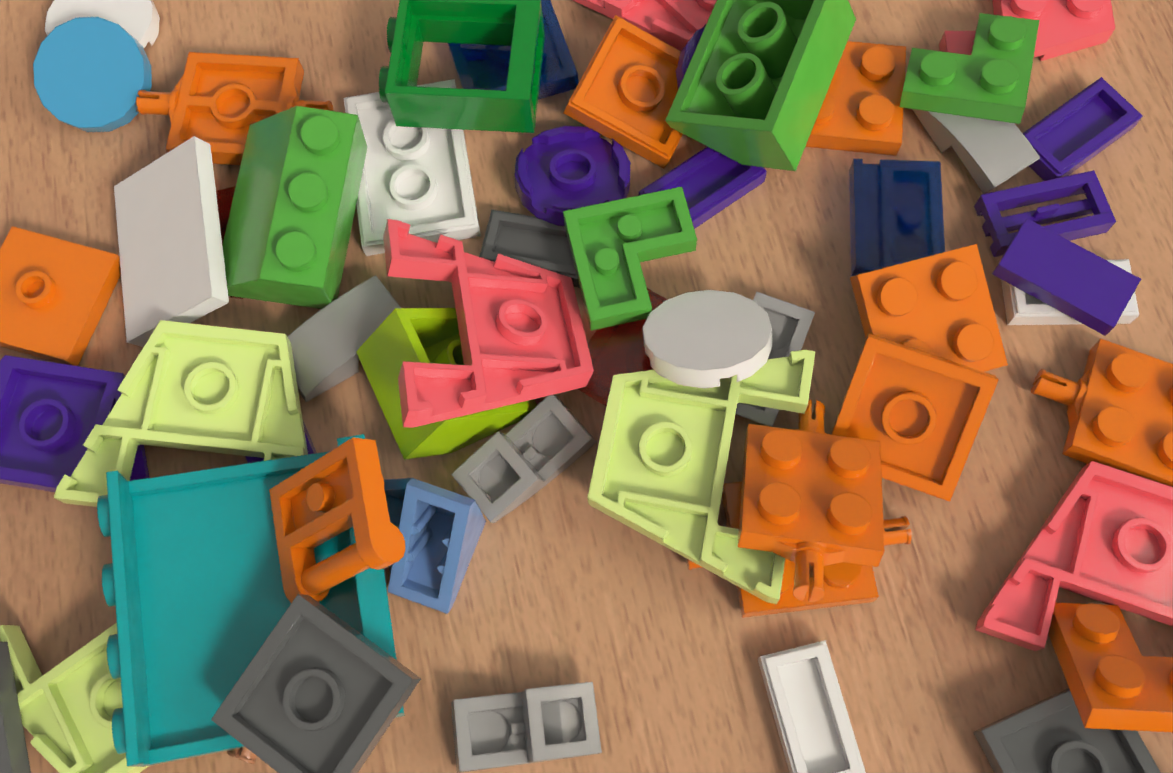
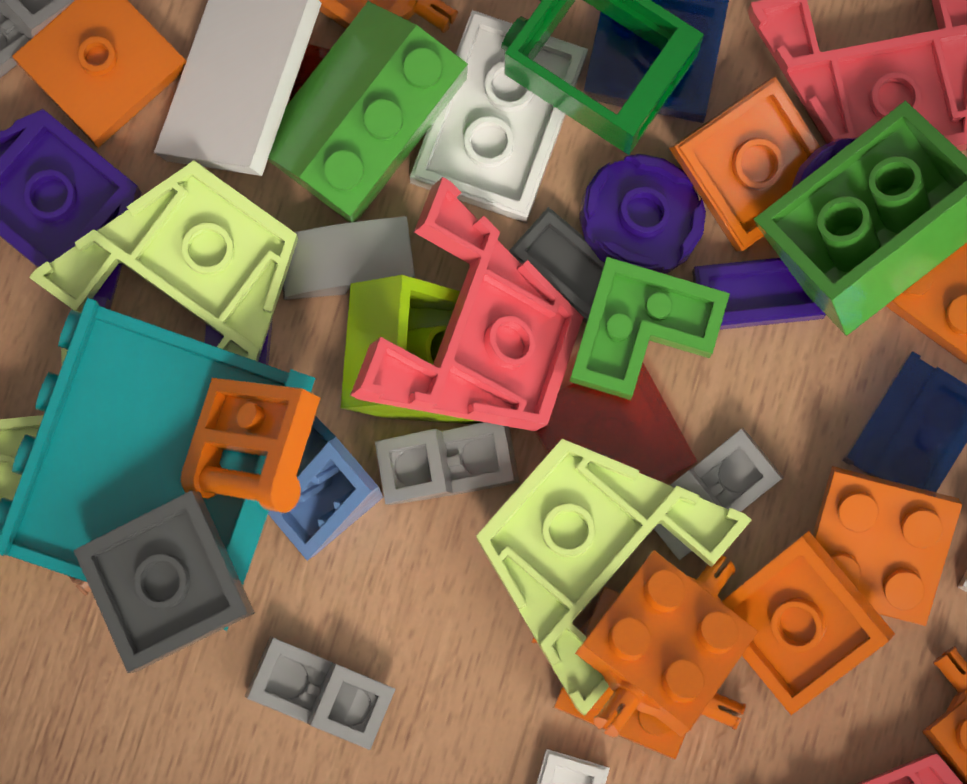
camera: 25 degrees right, 10 degrees up
white tile [643,290,772,389] -> none

